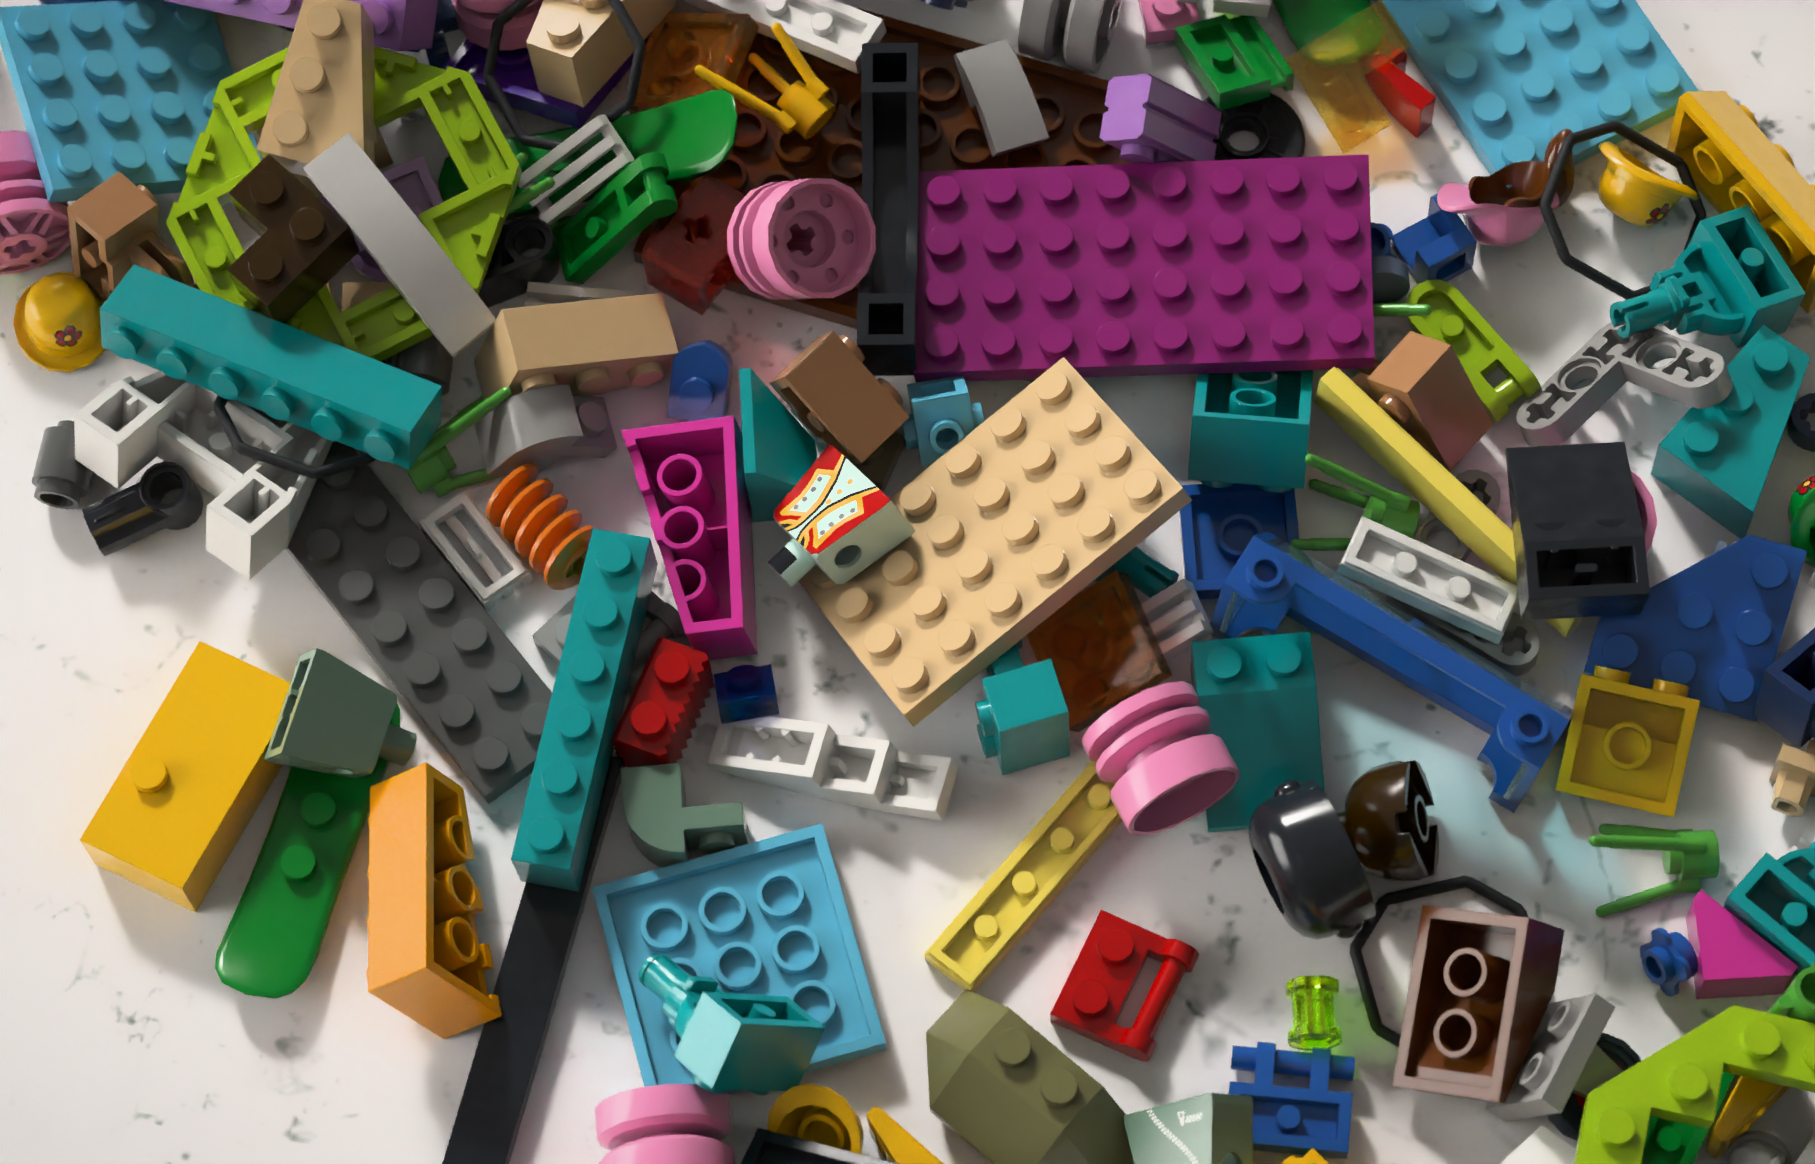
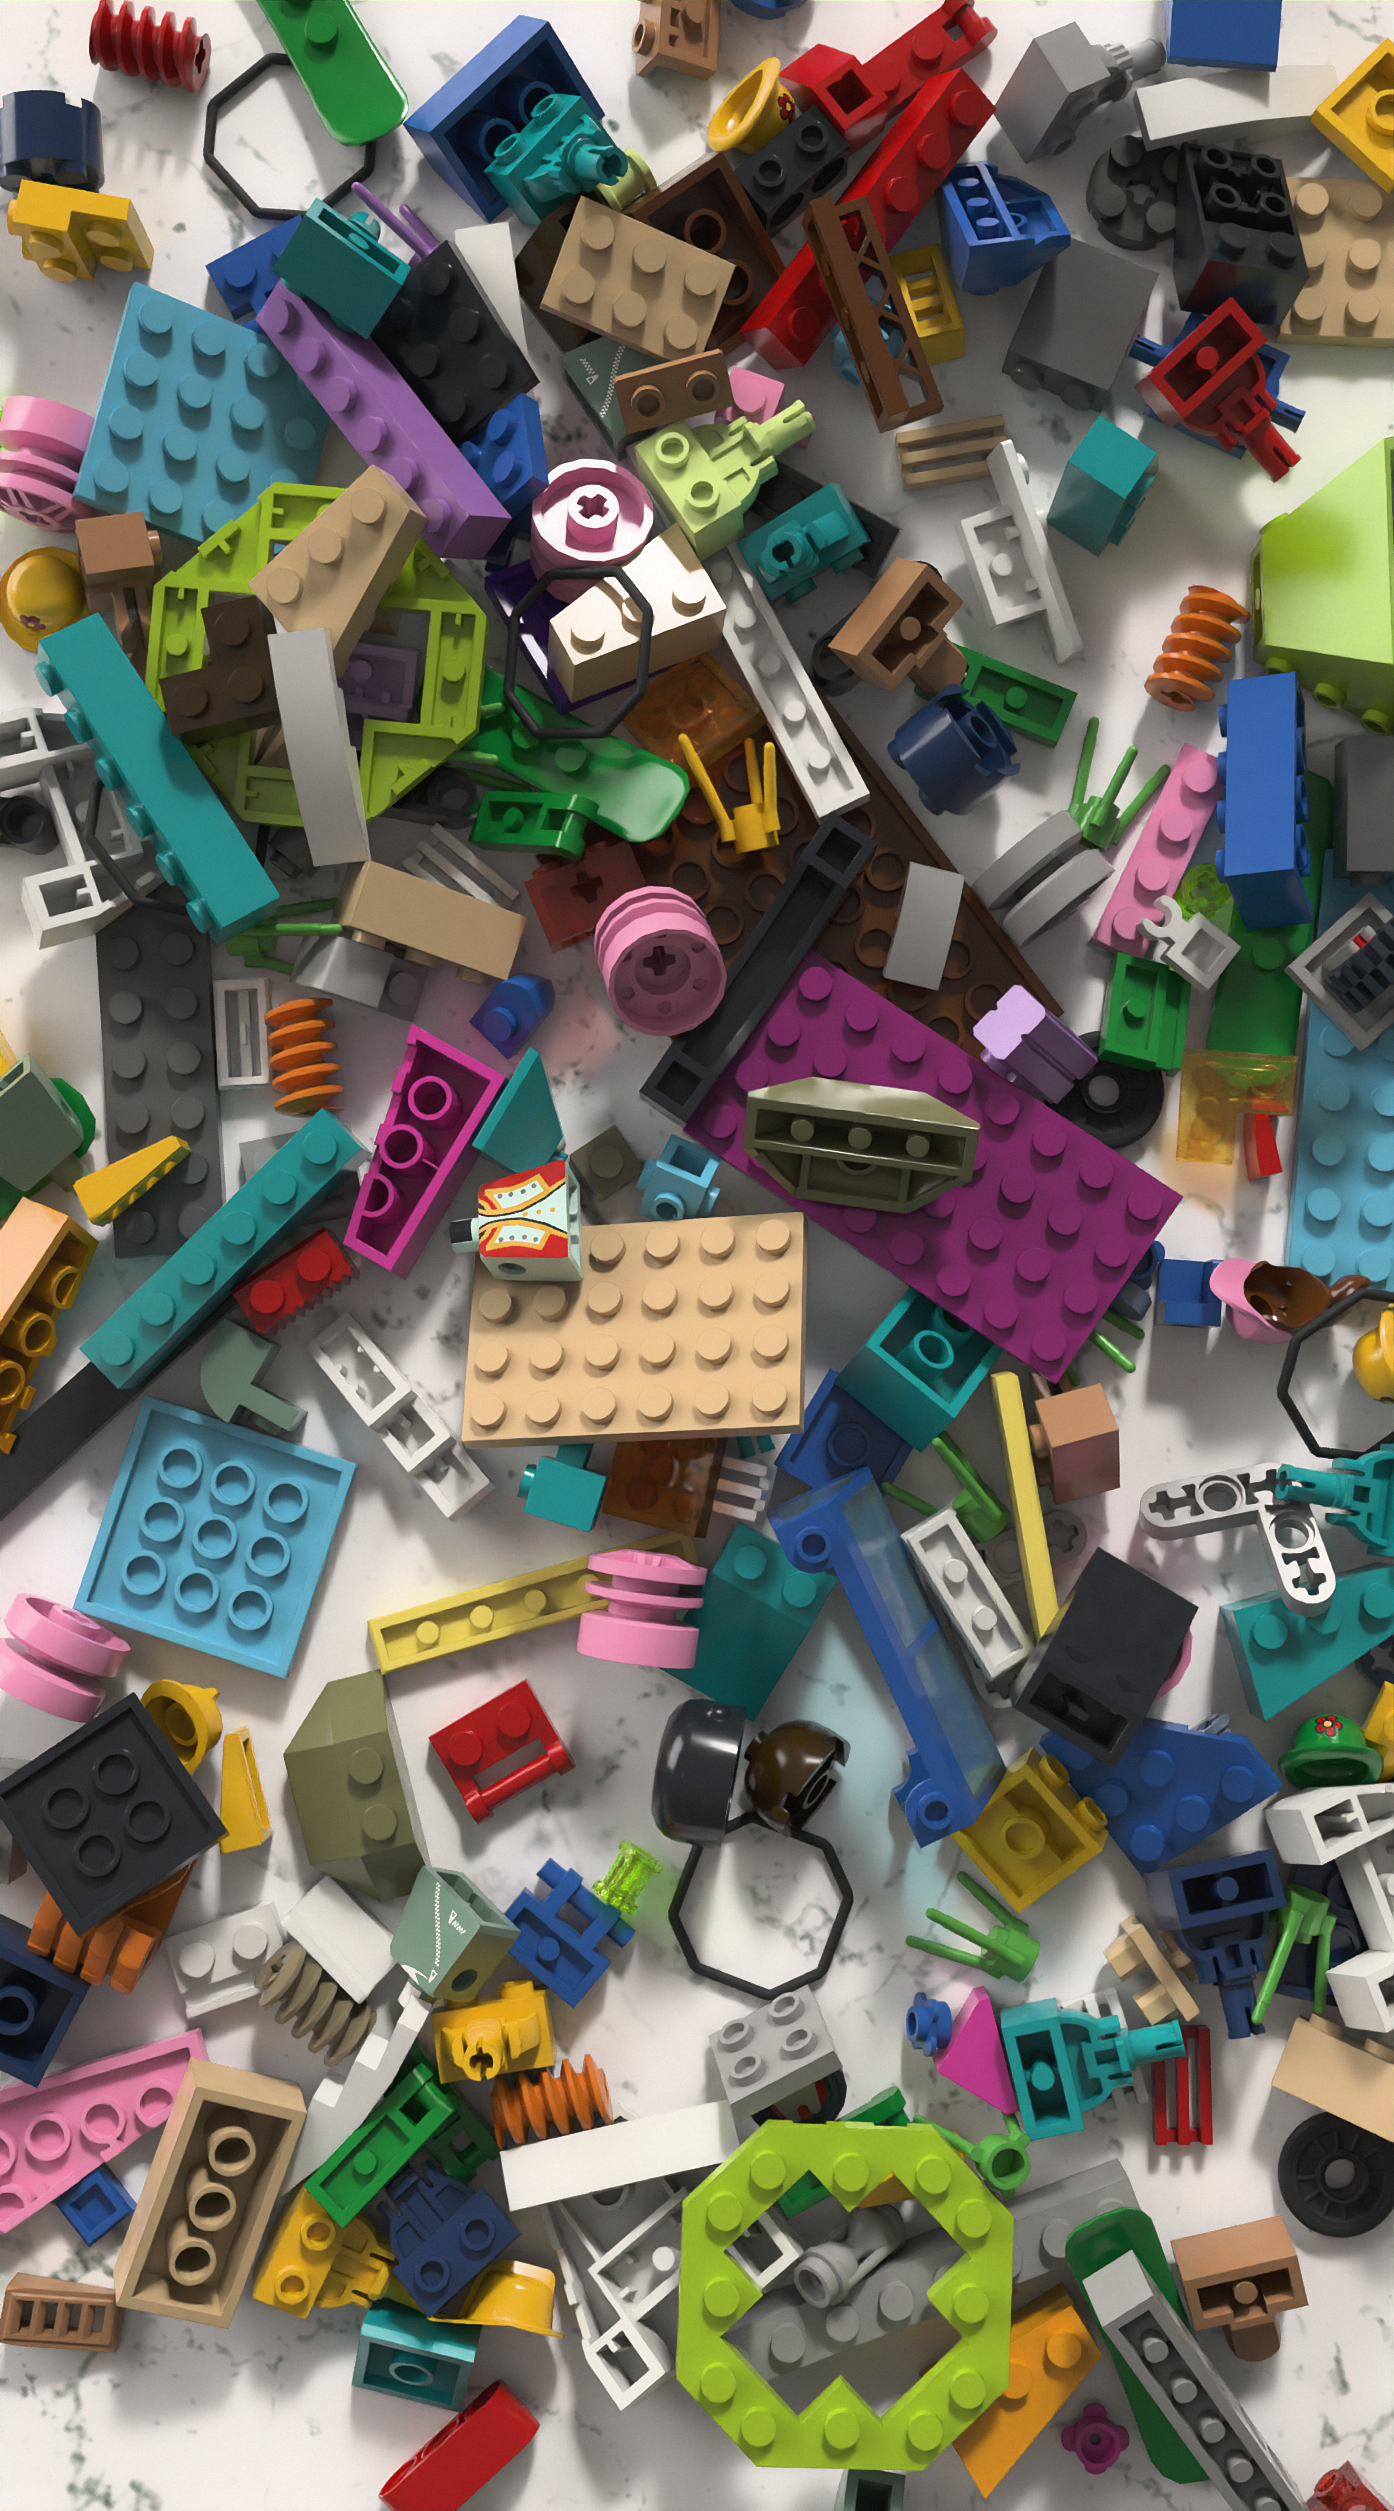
camera: 30 degrees right, 20 degrees up
white tile [518,114,635,225] -> none
teal brick [638,954,825,1095] -> none
clear blue plate [714,664,779,724] -> none
medium nougat brick [769,331,910,466] -> none
reddish brown slope [1392,905,1565,1104] -> none
lime plate [1406,279,1541,423] -> none
none -> yellow slope [73,1135,192,1227]
none -> olive wedge [742,1077,980,1214]

